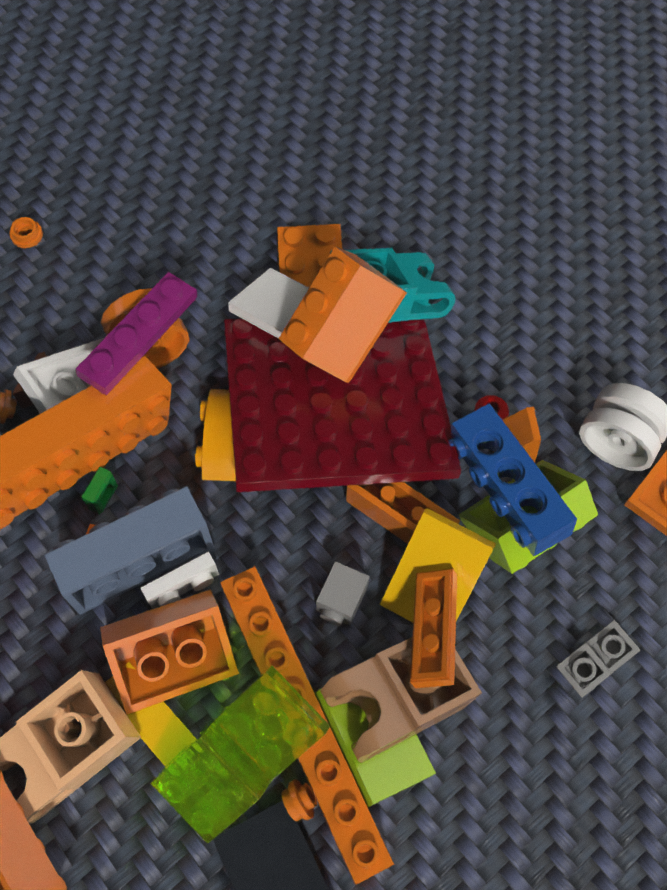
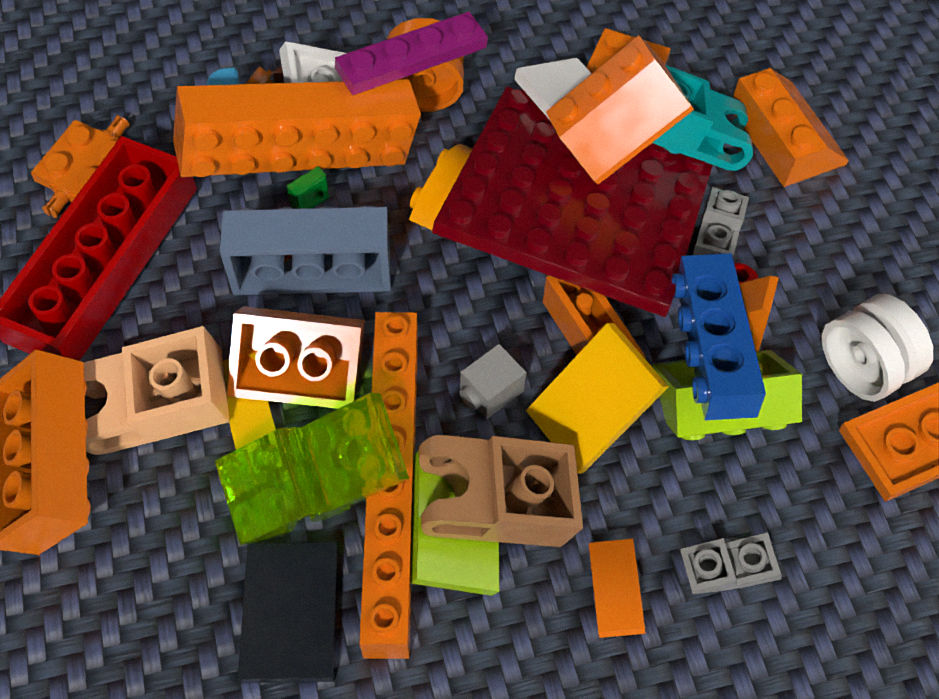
camera: 25 degrees right, 5 degrees down
white plate [141,552,219,609] -> none
orange plate [281,779,317,822] -> none
orange tile [410,569,457,688] -> none
none -> orange slope [589,538,645,638]
none -> light grey slope [692,187,749,257]
none -> orange slope [733,68,849,187]

